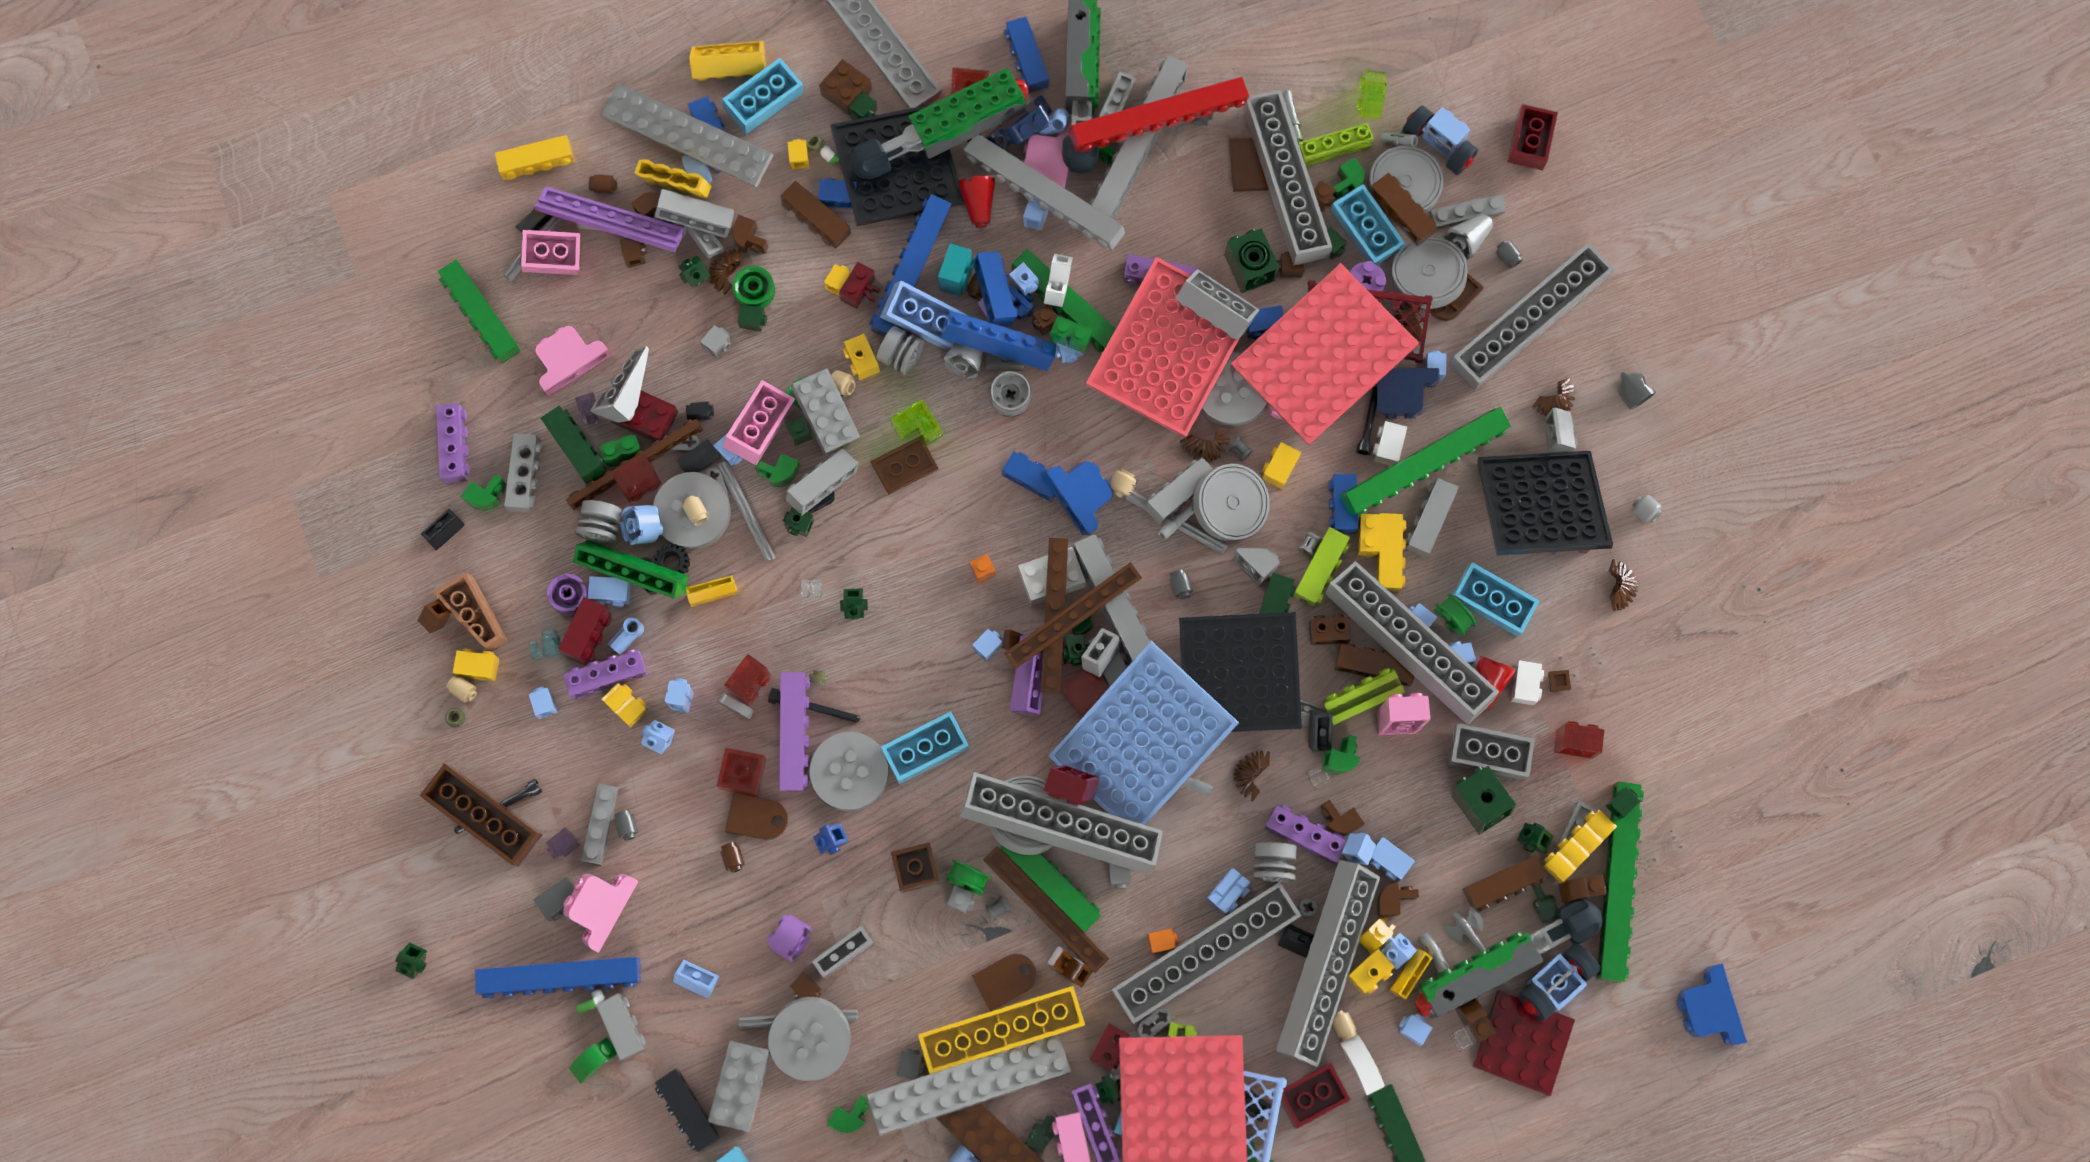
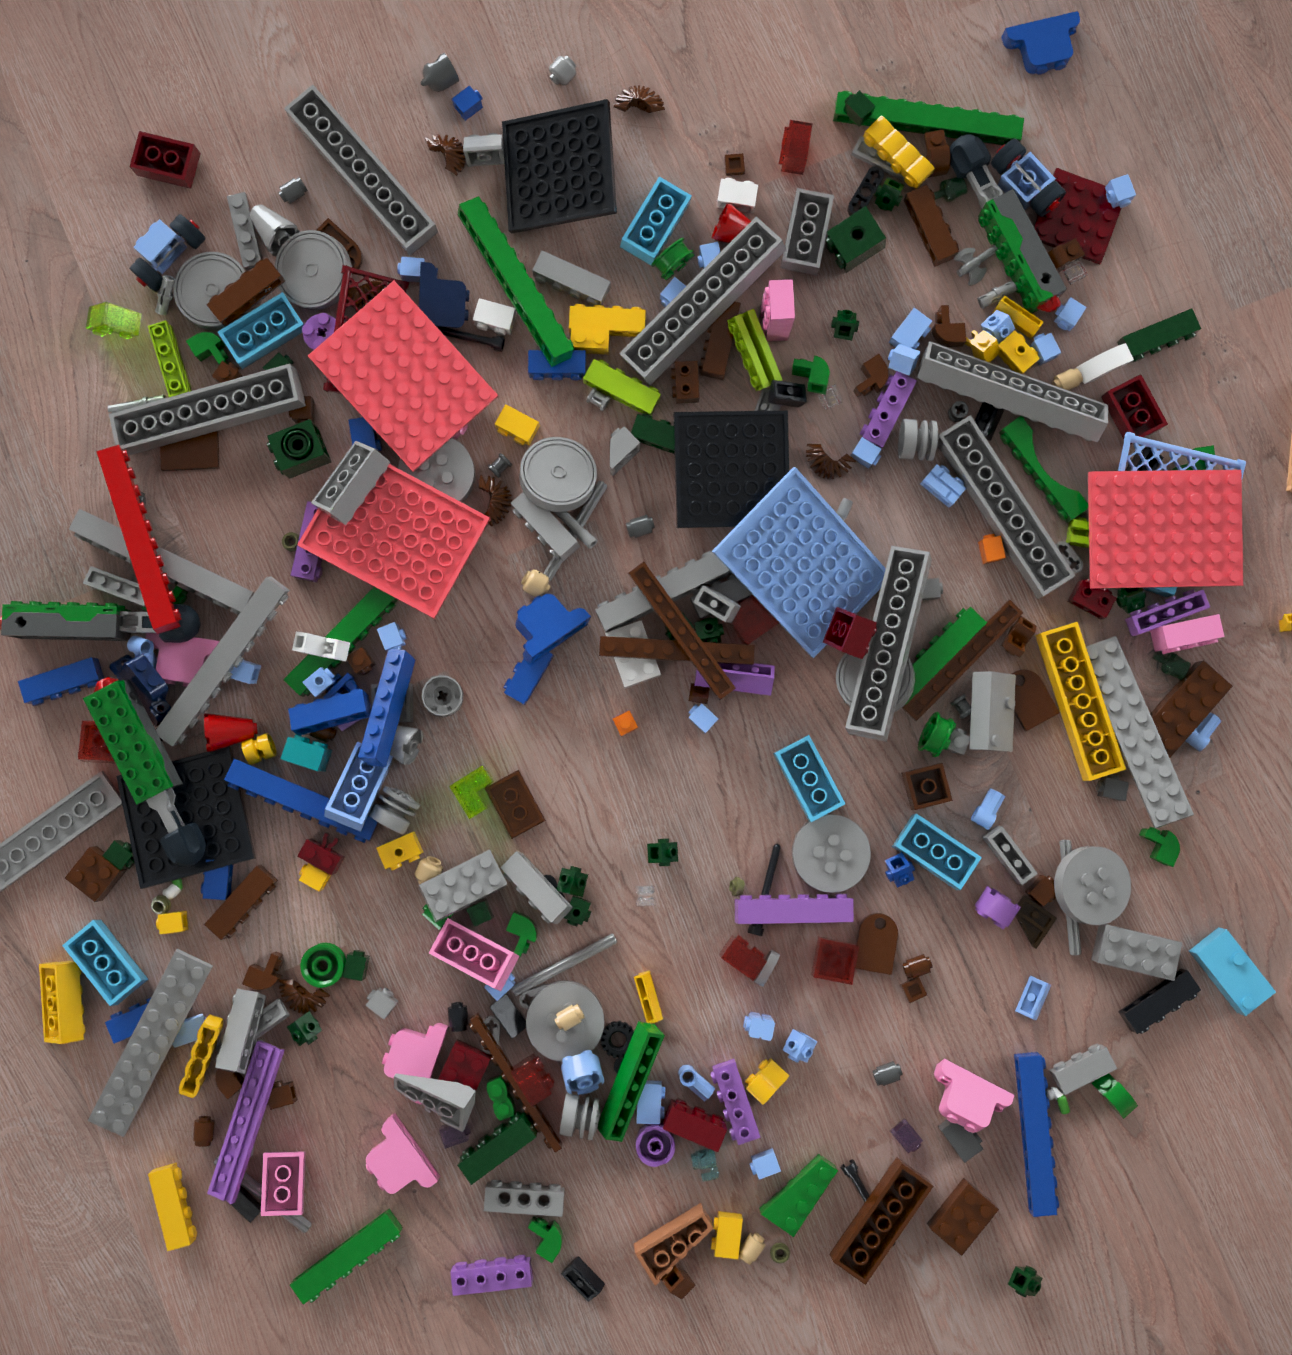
camera: 90 degrees left, 10 degrees up
light grey plate [581,784,619,866] -> none
green piece [1050,316,1093,353] -> none
none -> yellow wheel [241,733,277,765]
none -> olive plate [282,532,299,551]
none -> bright pink brick [382,1023,449,1104]
none -> blue brick [452,85,483,121]
none -> dark green brick [557,866,589,897]
none -> green wedge [759,1154,838,1237]
none -> dark green brick [831,310,859,341]
none -> black beam [847,166,884,216]
none -> light blue brick [850,437,881,469]
none -> medium azure brick [892,813,982,890]
none -> reddish brown plate [900,977,927,1003]
none -> reddish brown brick [927,1178,999,1256]
none -> light grey brick [969,671,1016,752]
none -> light blue piece [971,788,1005,830]
none -> green arch [999,415,1089,523]
none -> dark brown wing [1015,895,1057,949]
none -> light blue brick [1030,333,1061,366]
none -> light blue brick [1105,174,1136,208]

